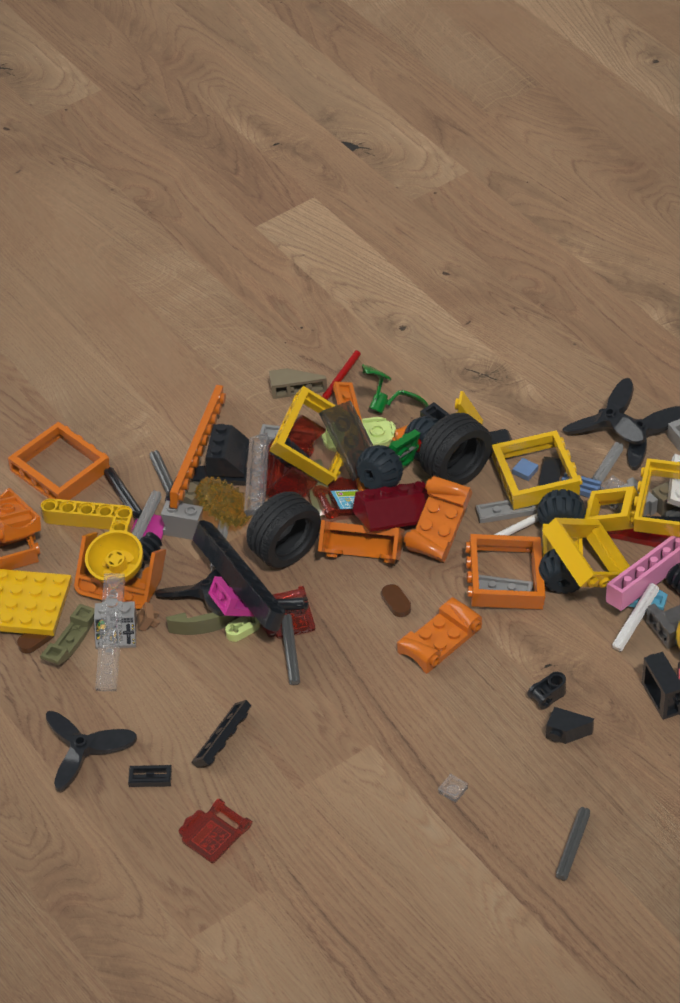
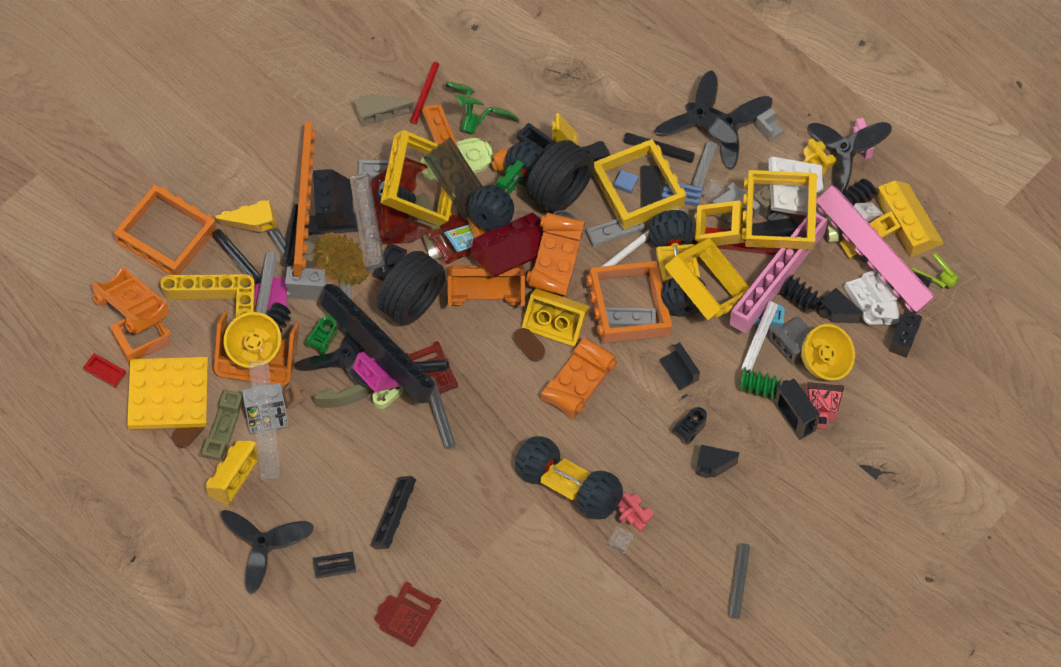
camera: 15 degrees left, 15 degrees up
none -> yellow slope [206,441,259,506]
none -> yellow slope [215,200,278,232]
none -> green piece [306,316,338,354]
none -> black plate [515,436,623,519]
none -> yellow slope [522,288,590,347]
none -> coral hips [617,493,654,531]
none -> black axle [624,132,695,163]
none -> black panel [660,342,700,390]
none -> green piece [739,366,782,400]

